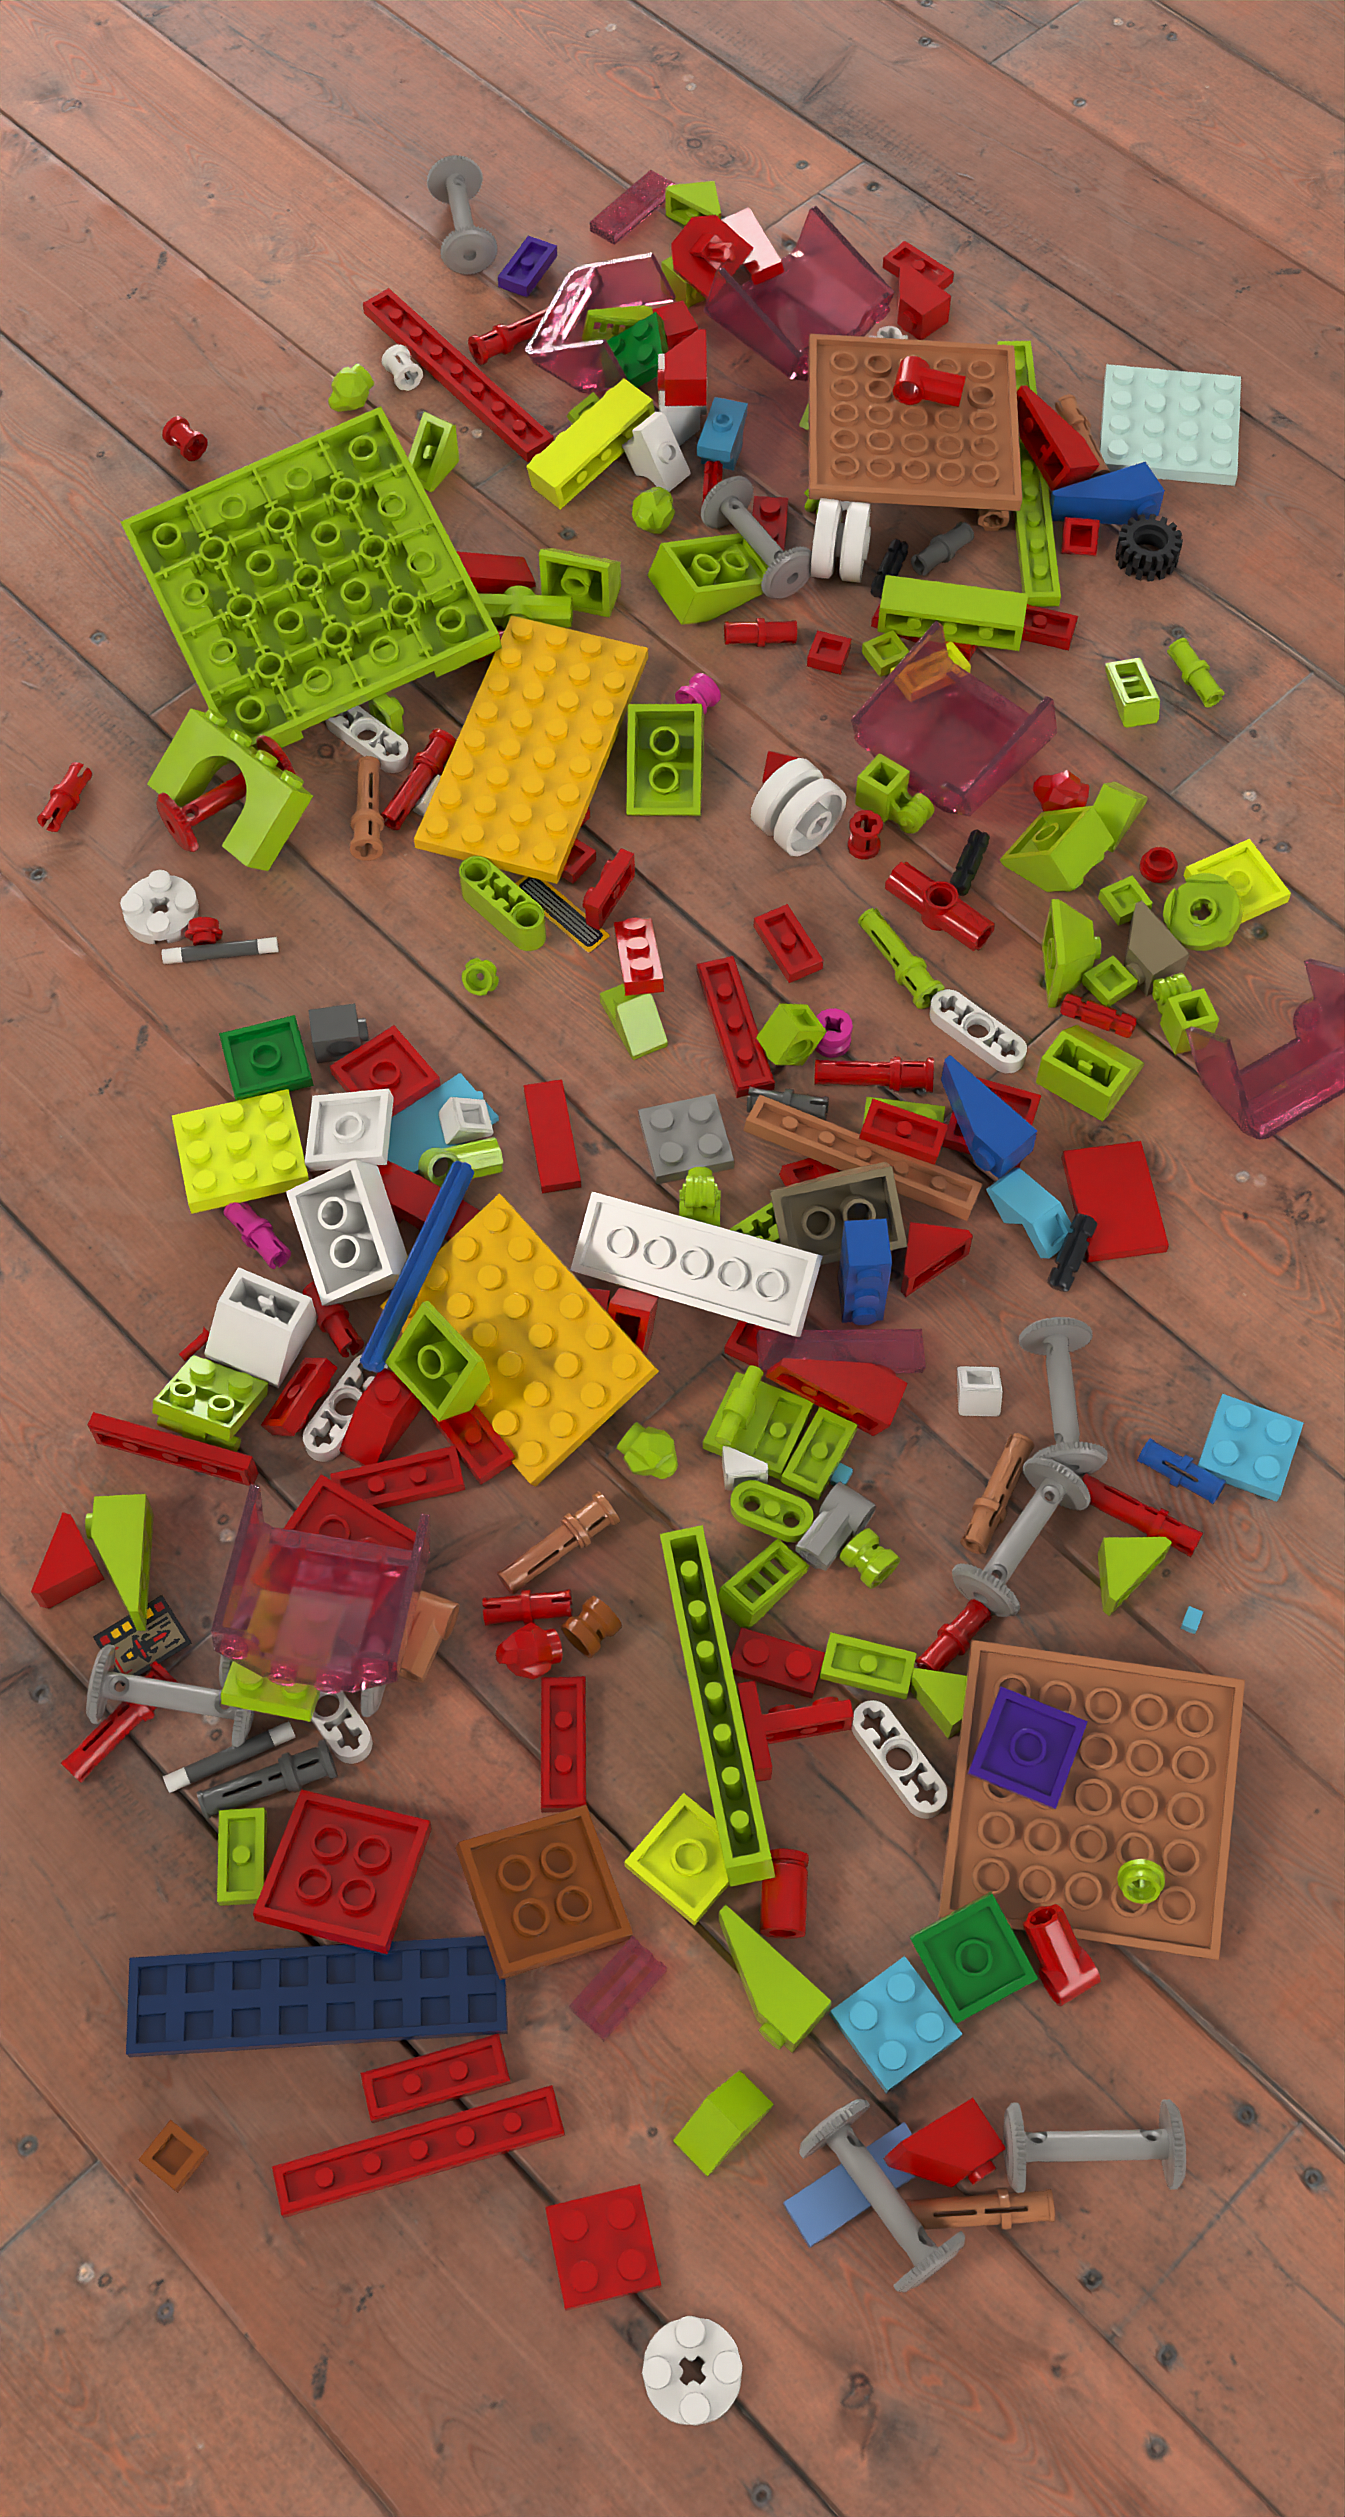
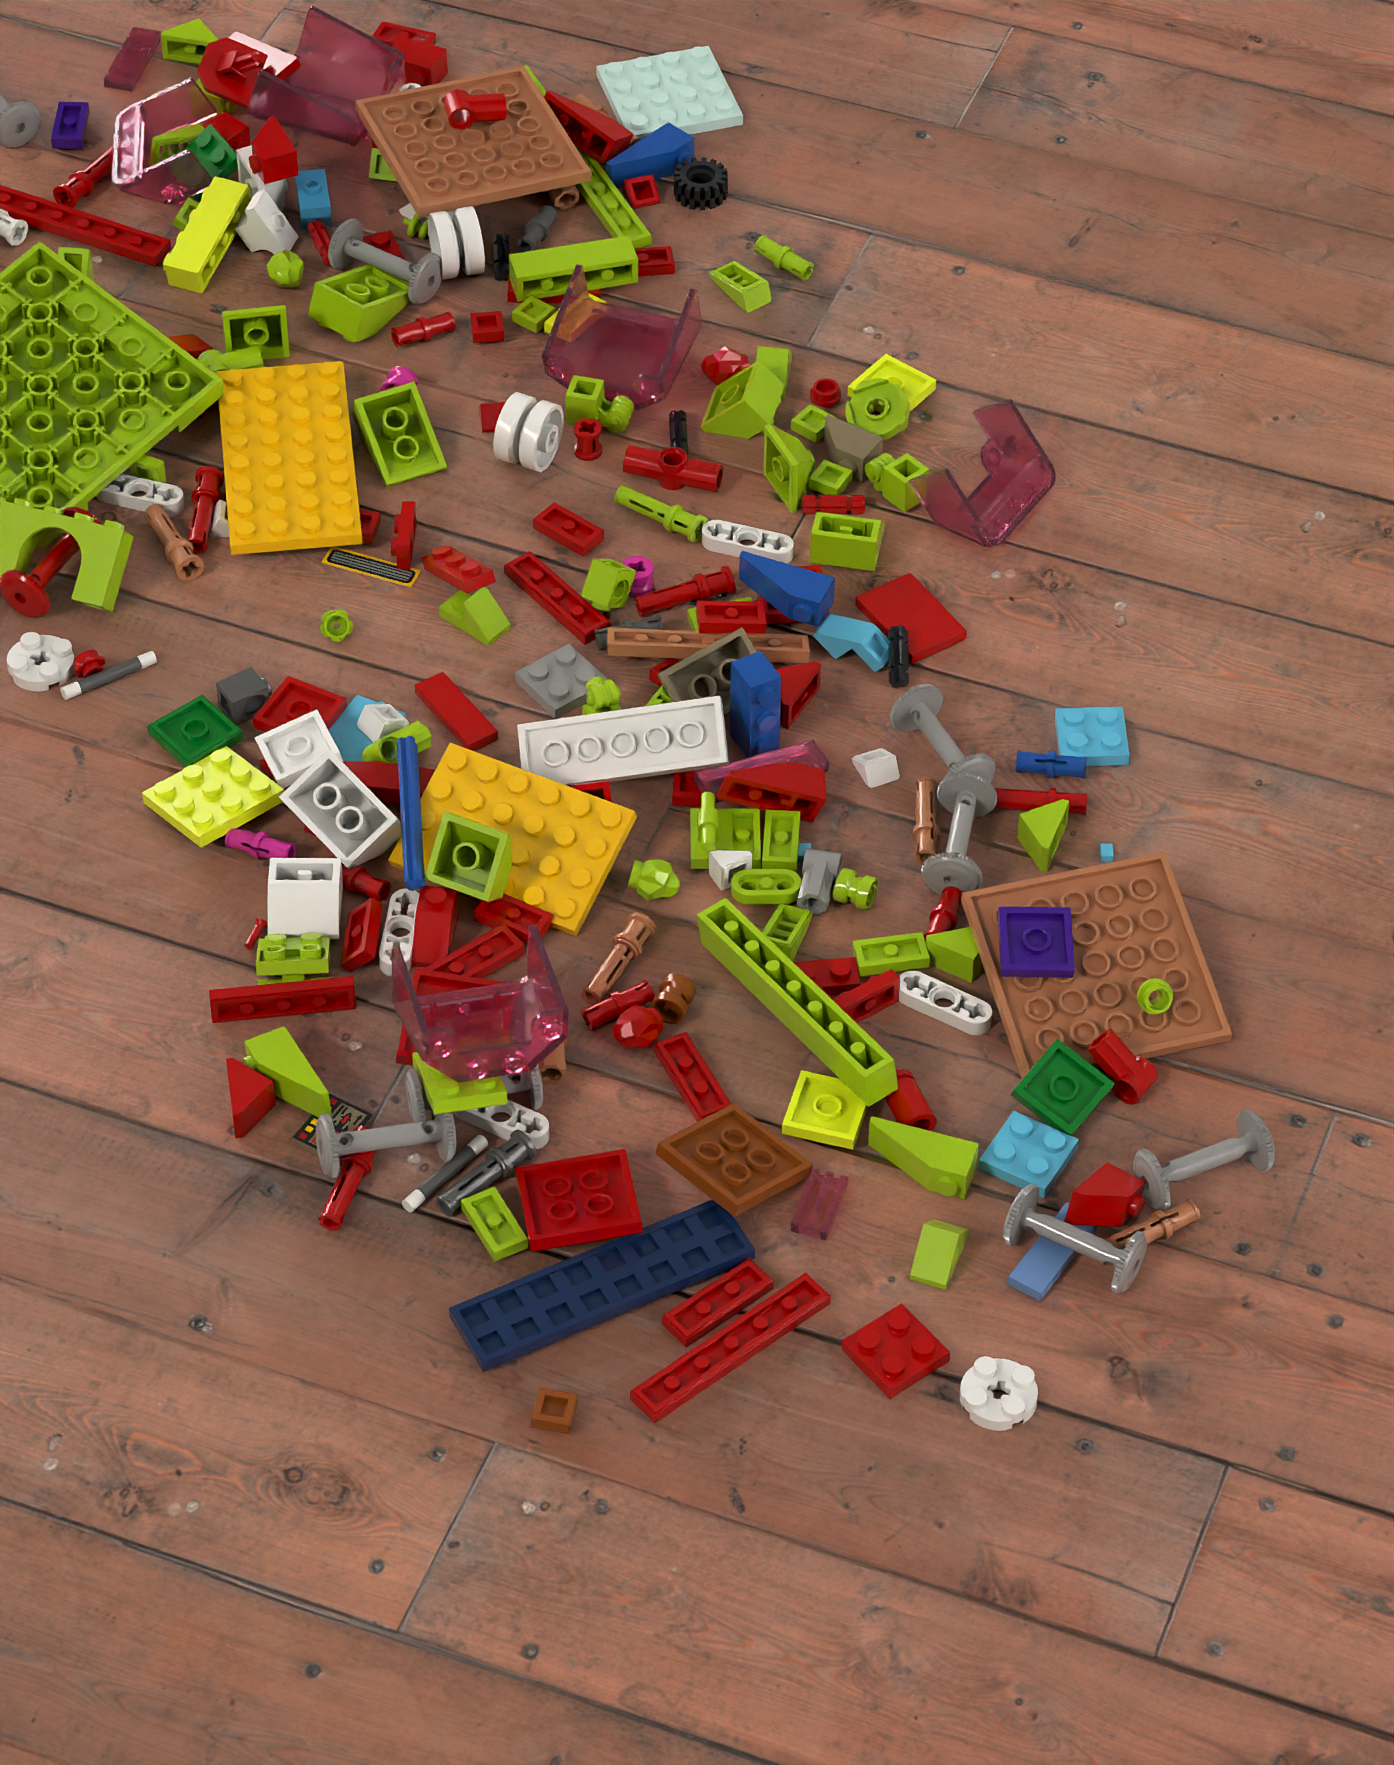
camera: 25 degrees left, 15 degrees down
lime beam [459,856,546,951] -> none

